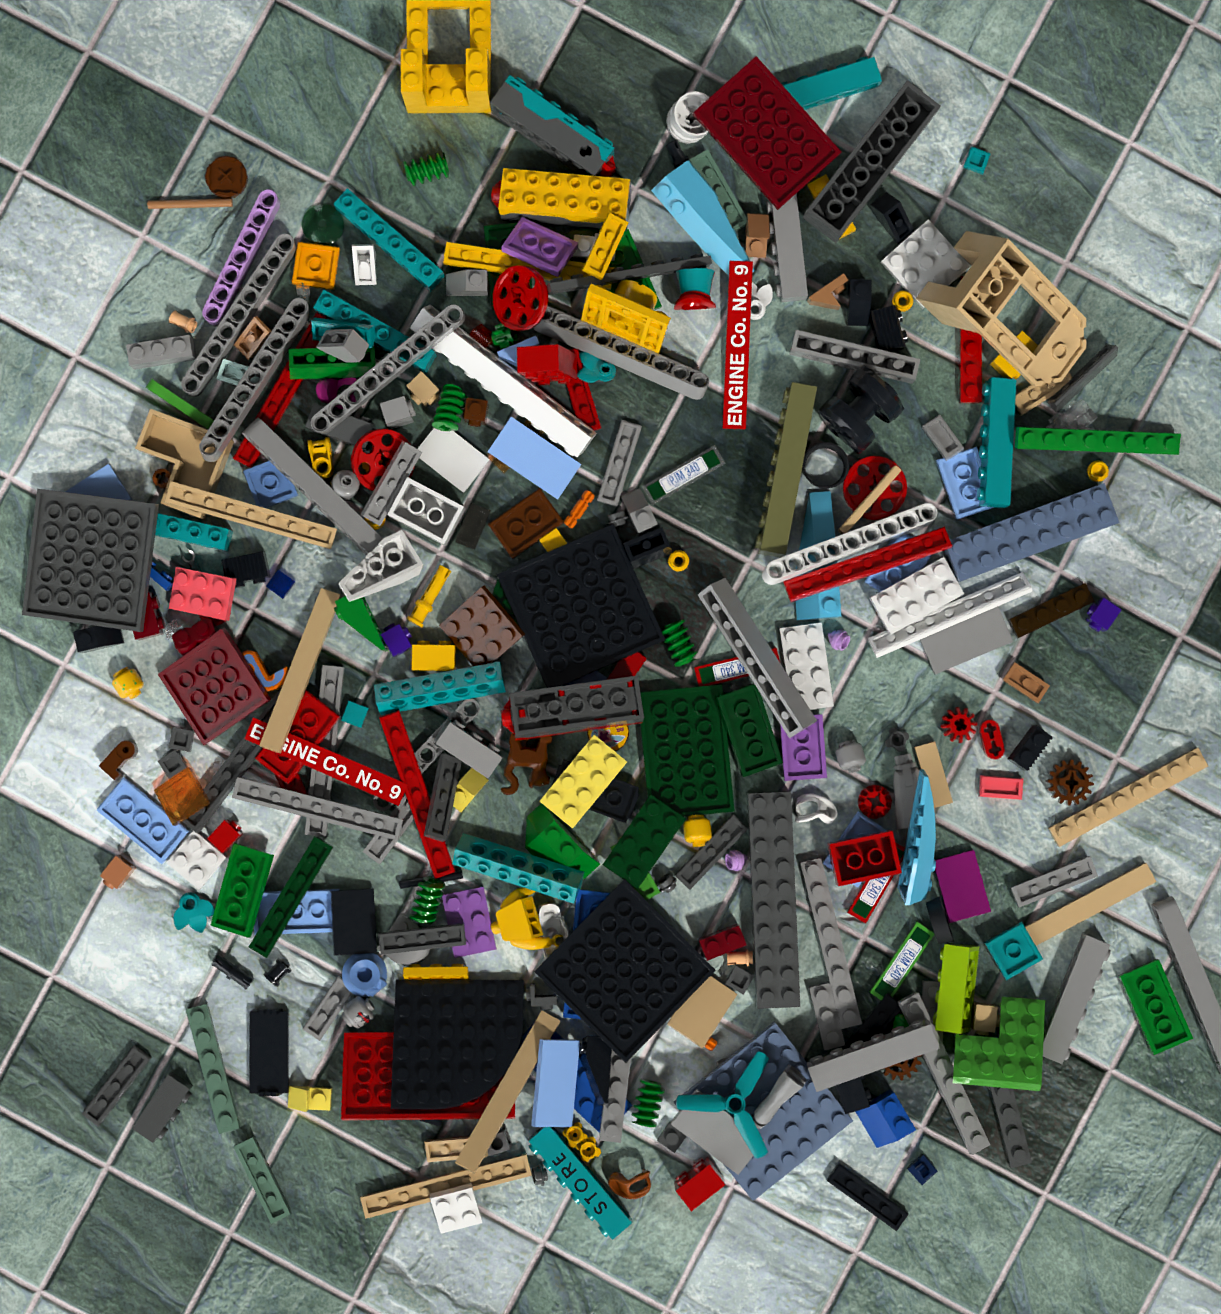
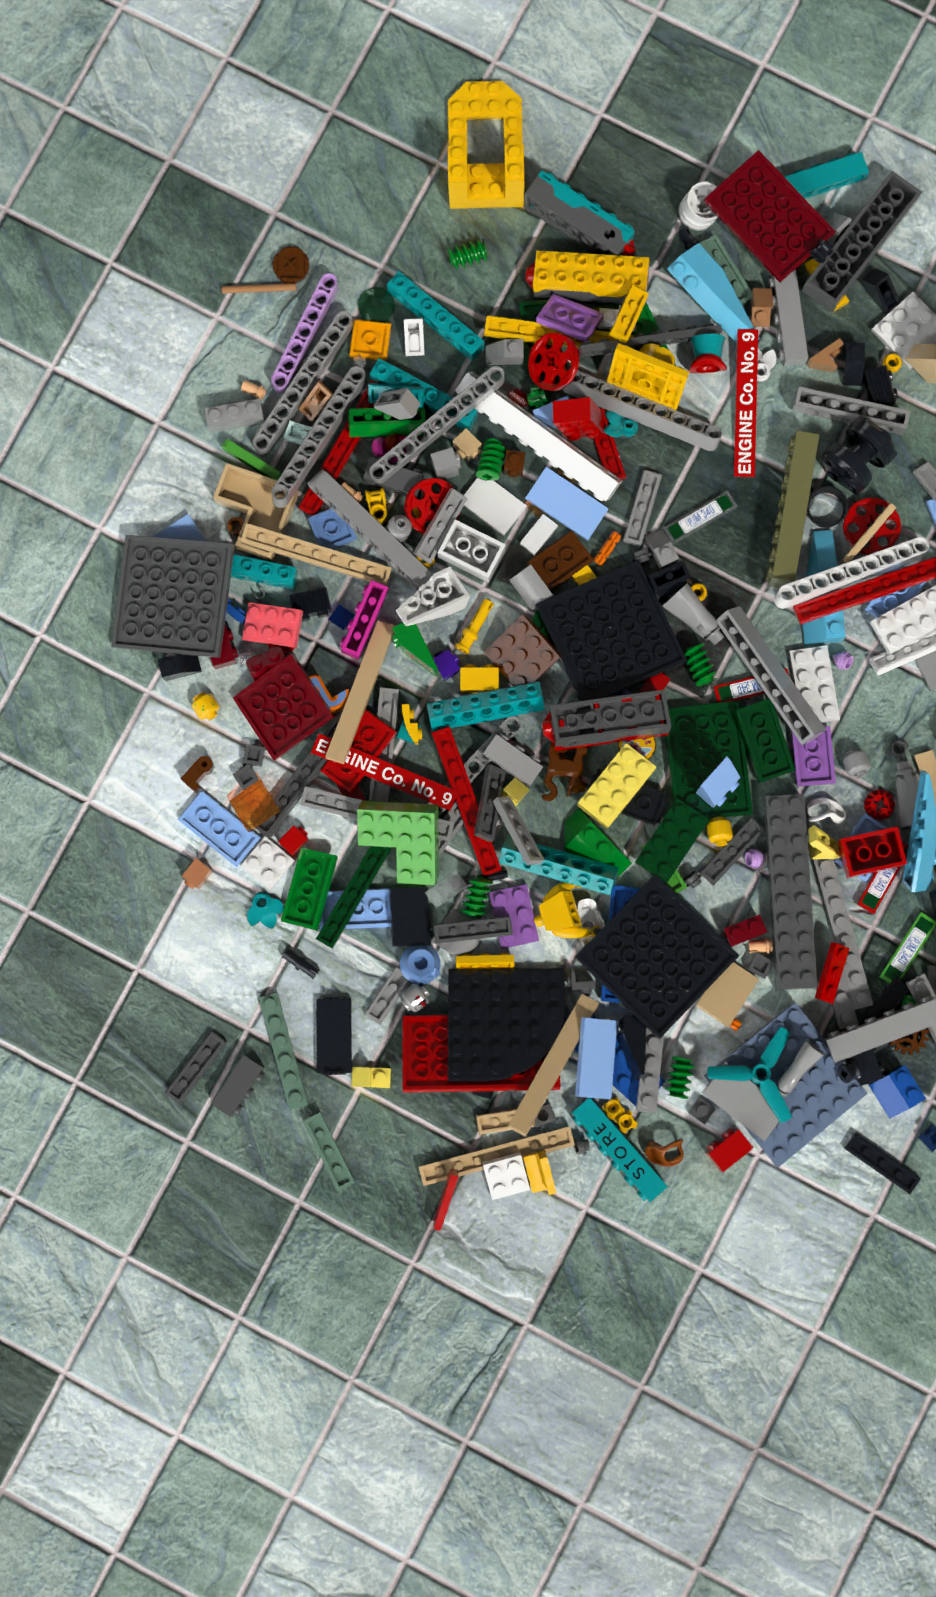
camera: 10 degrees right, 5 degrees down
black bush [263,958,292,987] -> none
none -> dark pink brick [339,580,389,660]
none -> light nougat pin [341,482,363,503]
none -> bright green piece [357,801,439,885]
none -> clear red plate [385,433,402,451]
none -> yellow slope [402,704,422,745]
none -> clear slope [425,869,467,908]
none -> red tile [433,1168,459,1231]
none -> light grey plate [492,797,544,865]
none -> light grey brick [509,565,553,611]
none -> white tile [520,514,558,556]
none -> yellow panel [523,1150,556,1195]
none -> light grey piece [662,583,725,646]
none -> light blue slope [696,757,740,808]
none -> light yellow slope [808,825,841,859]
none -> black wheel [809,239,833,264]
none -> red plate [815,942,850,1004]
none -> light grey slope [823,212,852,246]
none -> black wheel [837,1060,862,1083]

